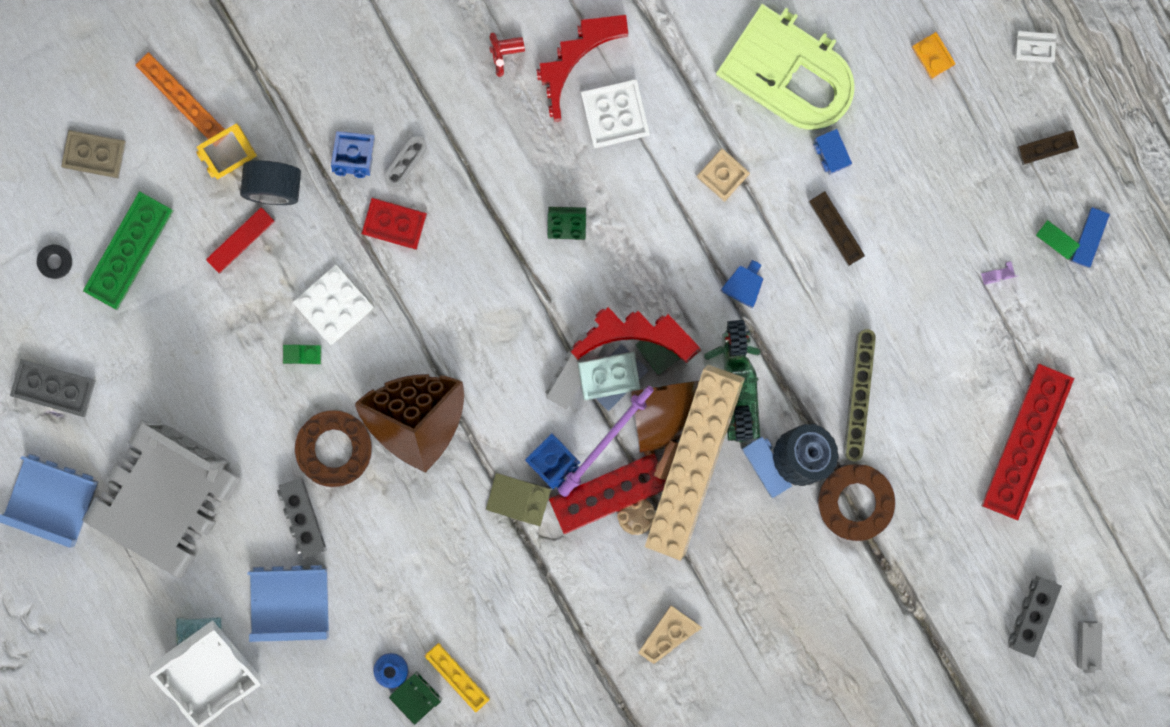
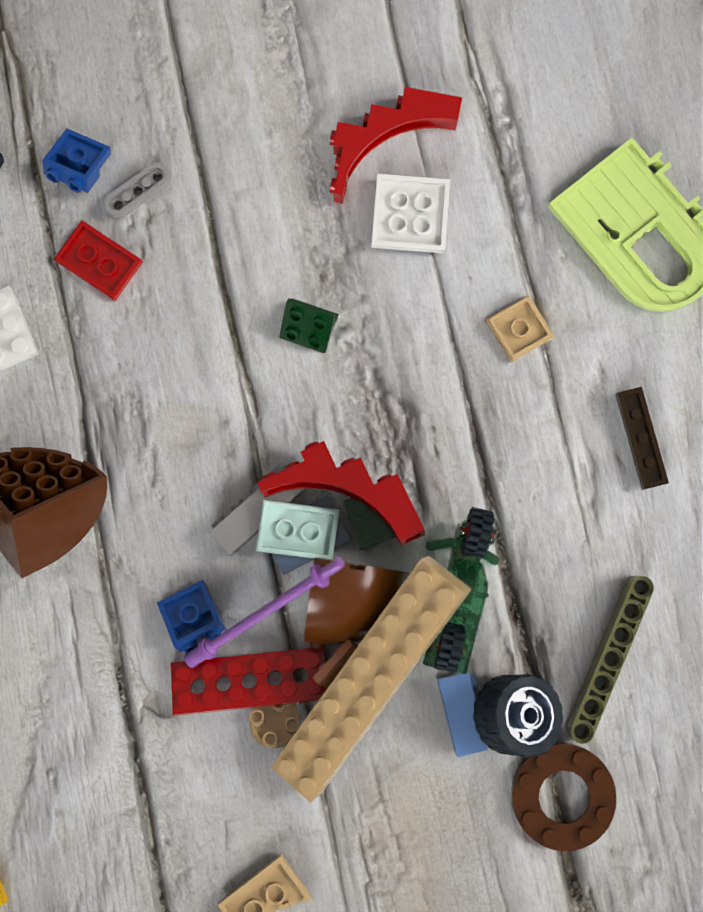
camera: 15 degrees right, 5 degrees down
olive slope [486,473,551,526] -> none
red piece [489,32,525,77] -> none
blue torso [720,260,764,309] -> none
blue brick [813,129,852,175] -> none

